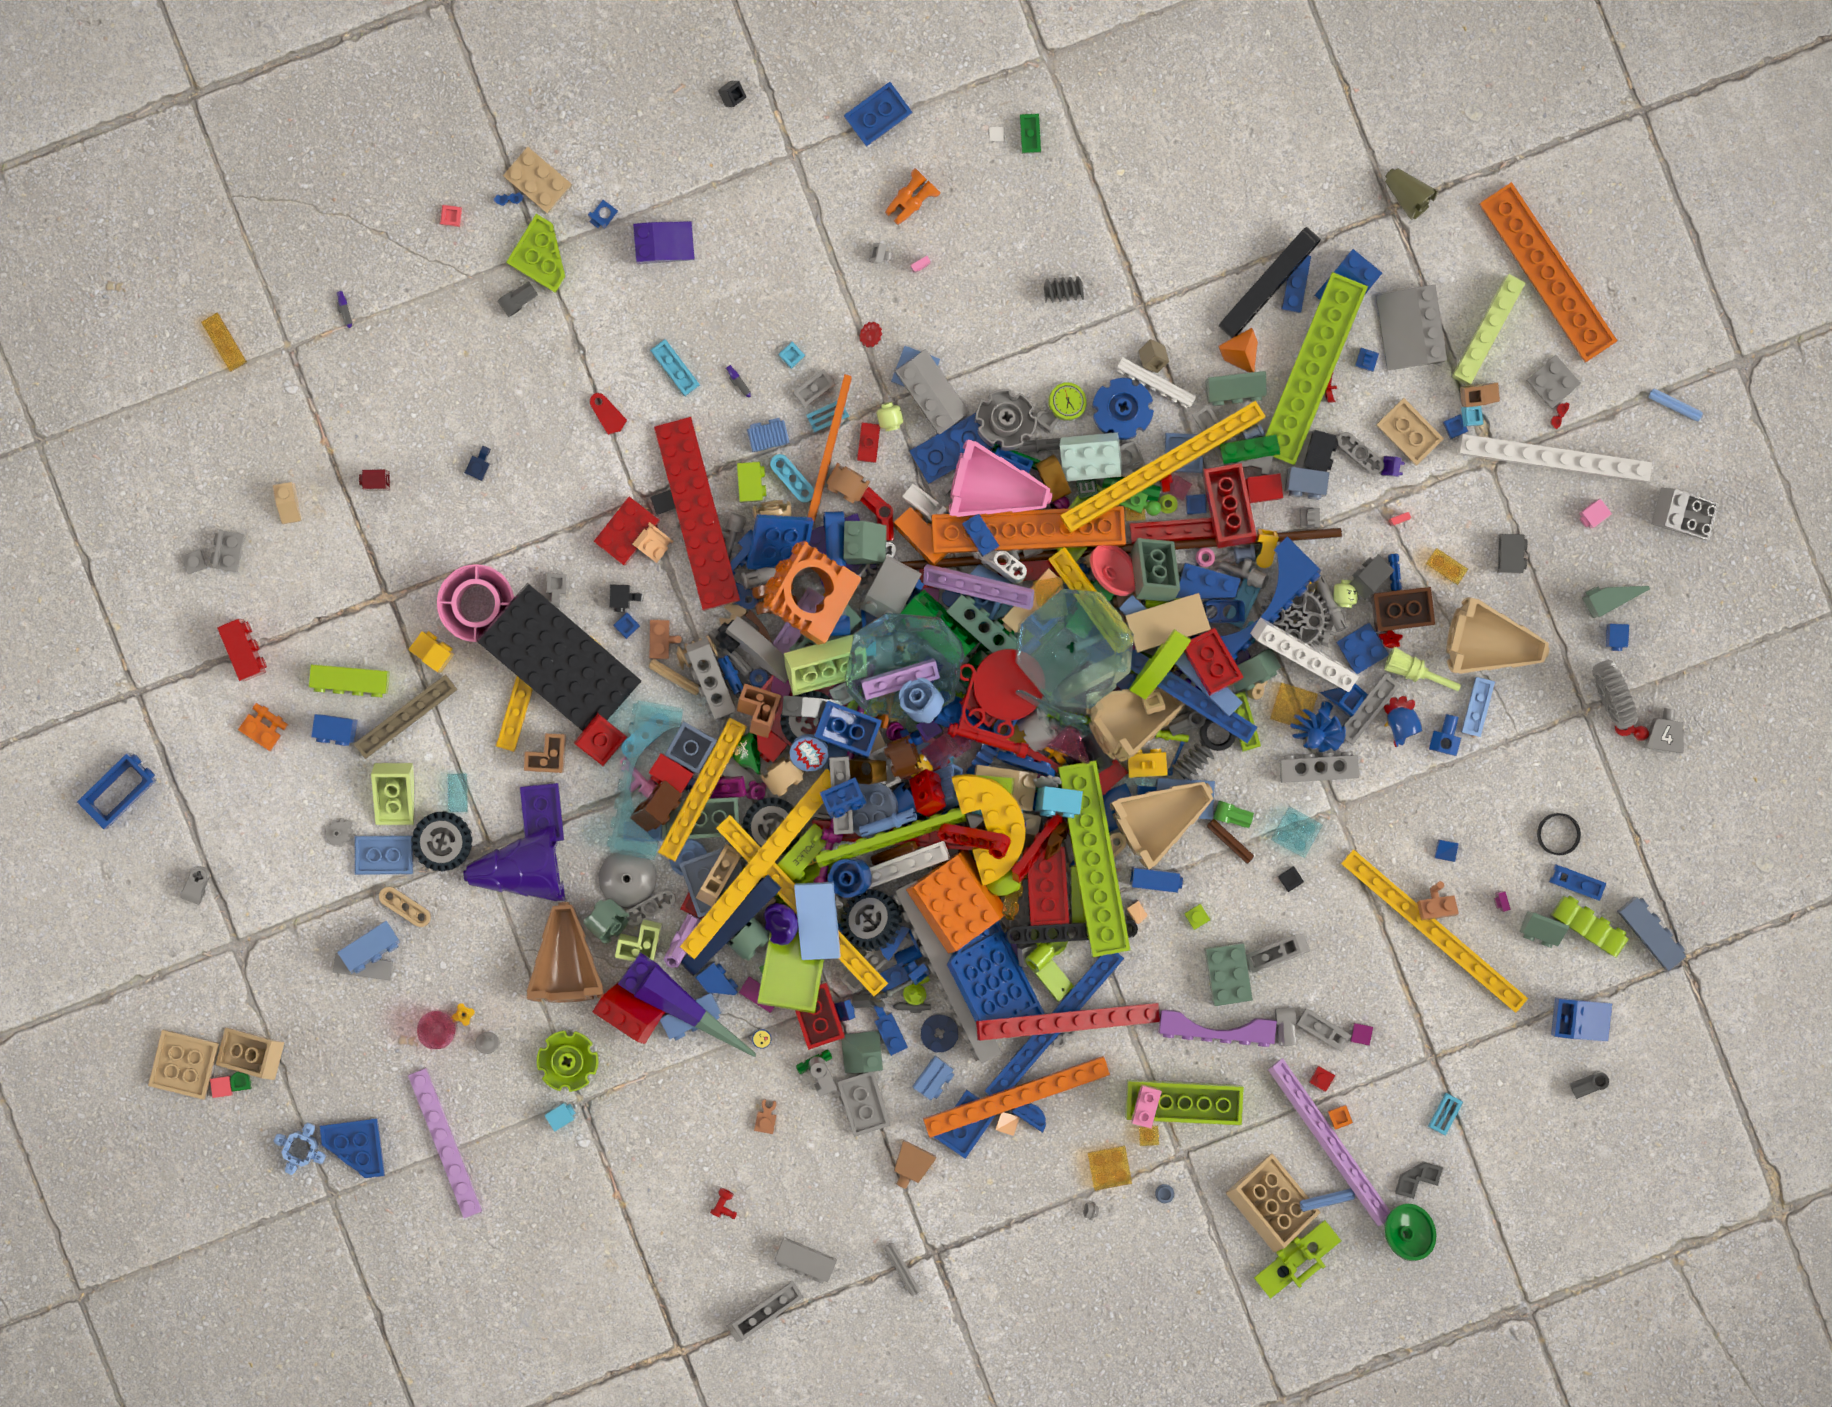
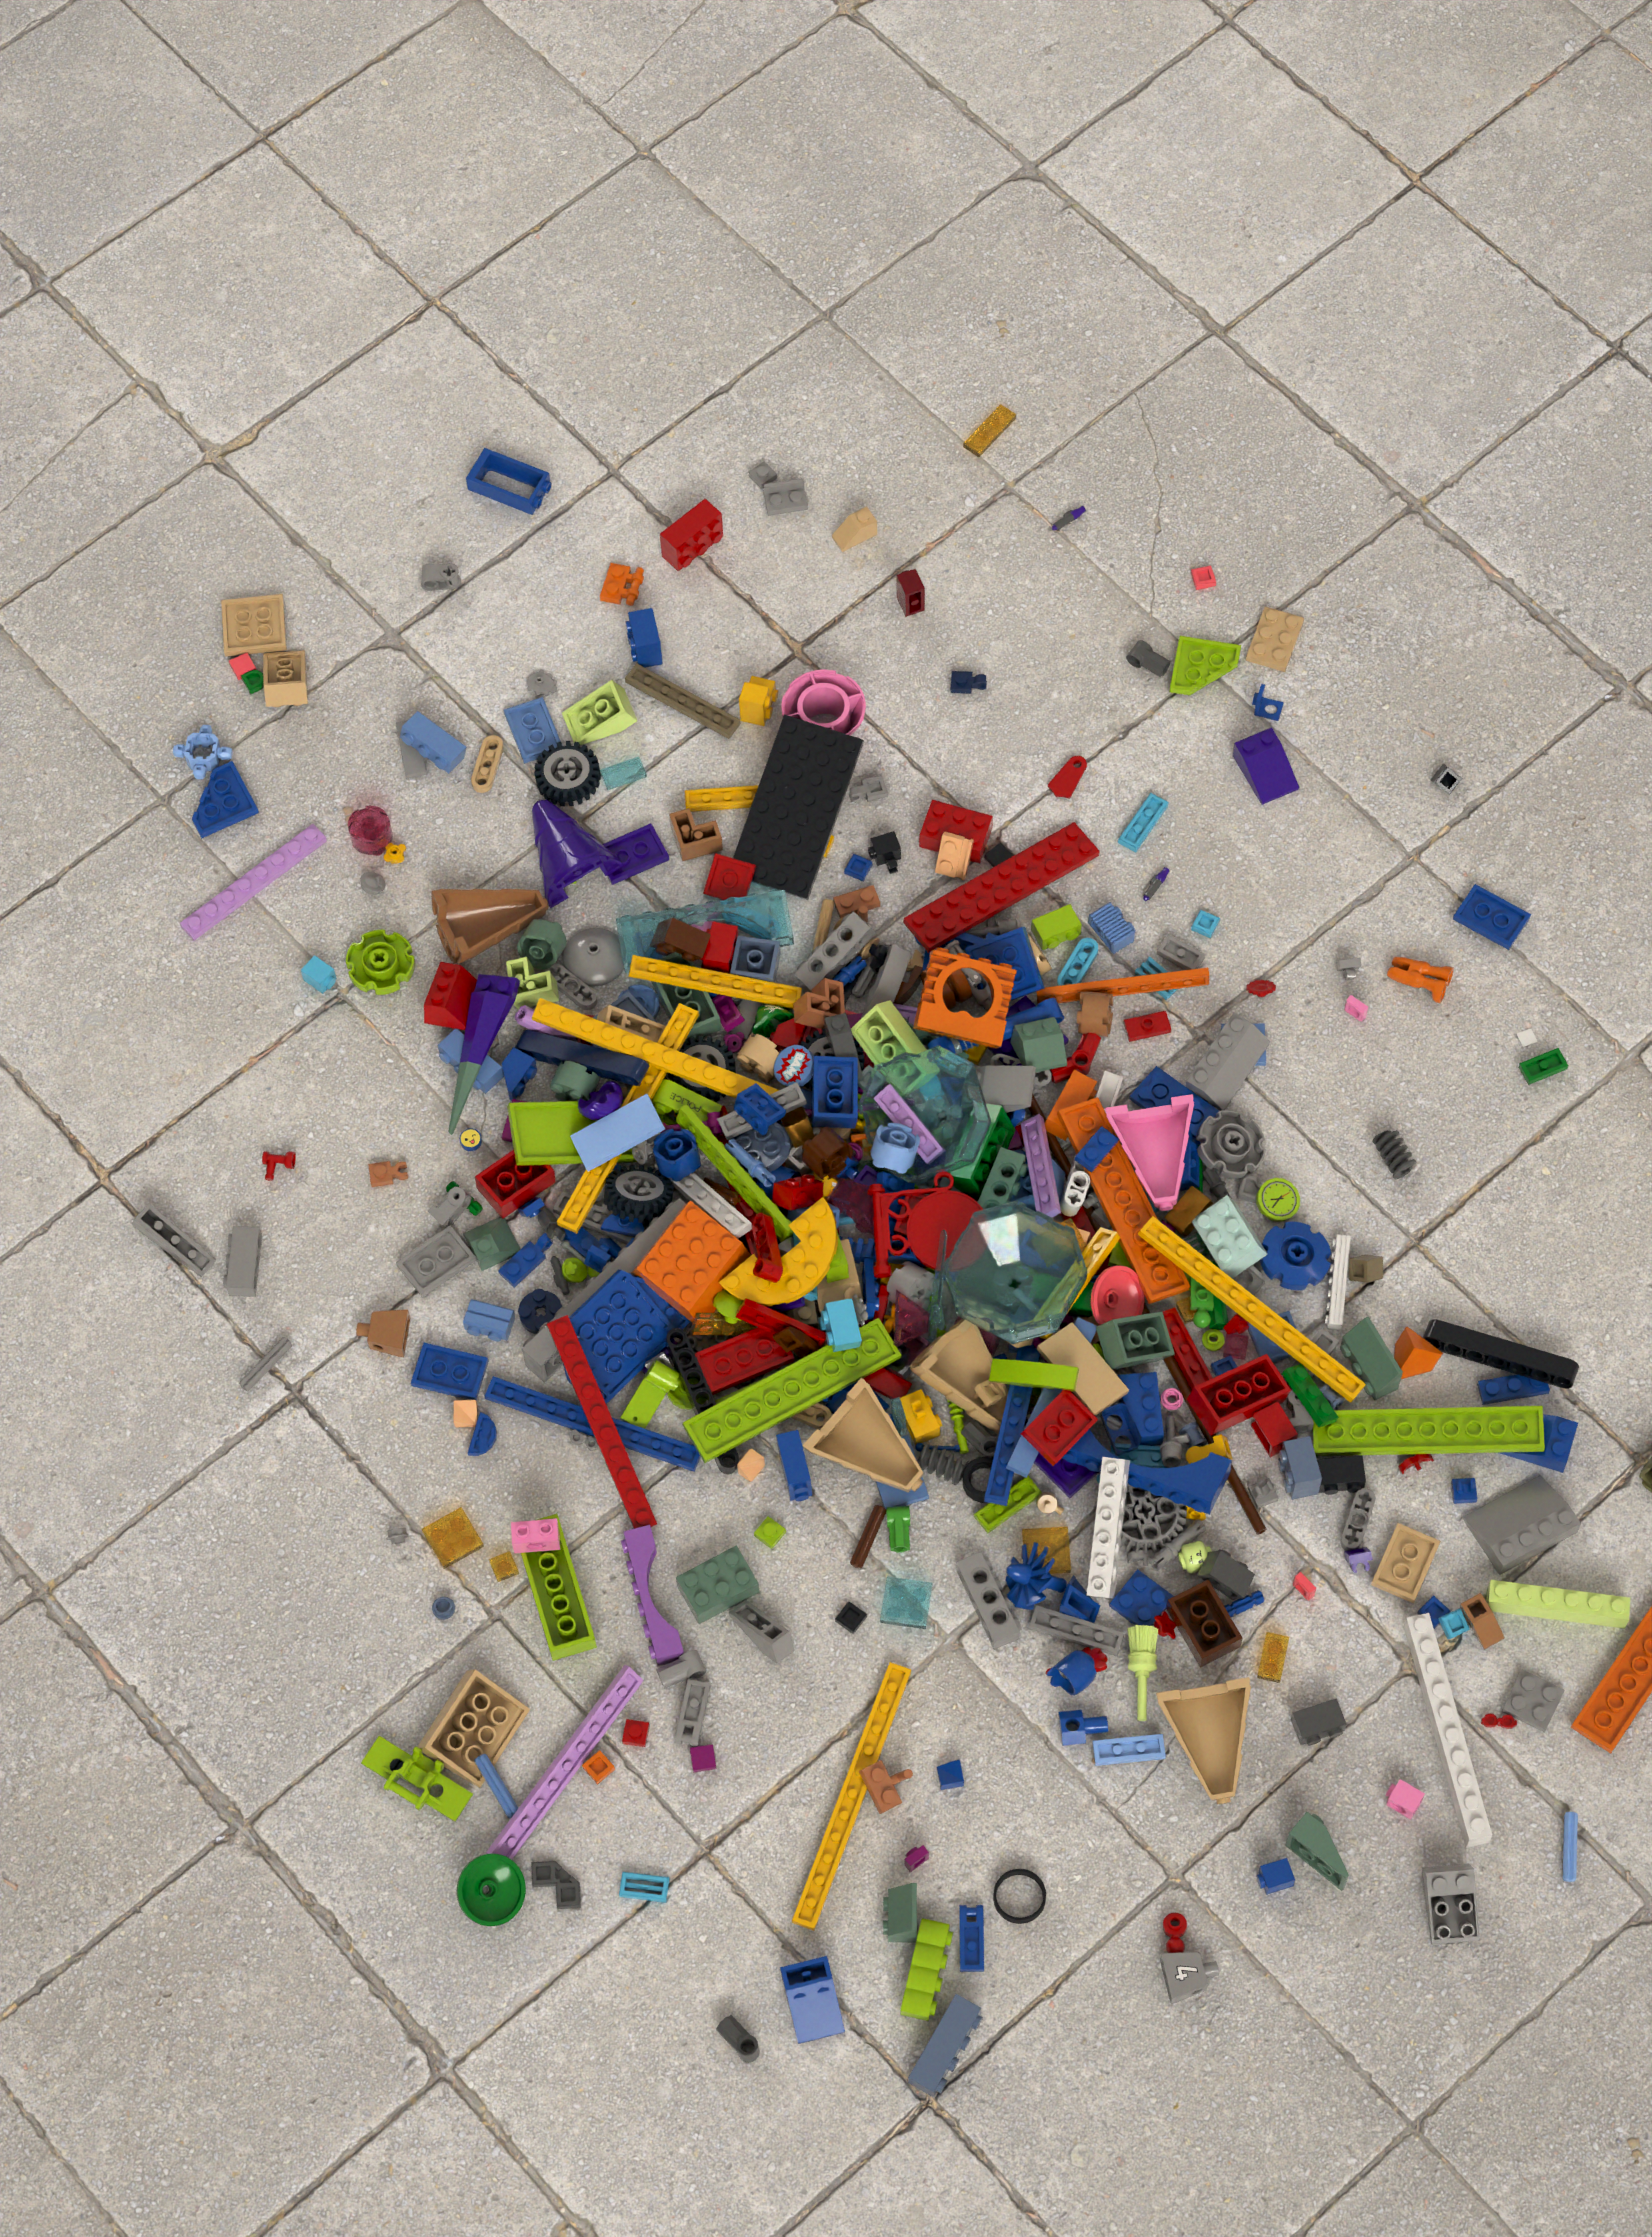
camera: 70 degrees right, 25 degrees down
lime brick [309,664,390,698] -> none
blue piece [494,193,524,206] -> none
blue plate [749,669,769,688] -> none
yellowish green head [876,402,903,431] -> none
orange plate [923,1056,1110,1138] -> none
sand green brick [1233,648,1281,692] -> none
light grey gear [1592,659,1638,730] -> none

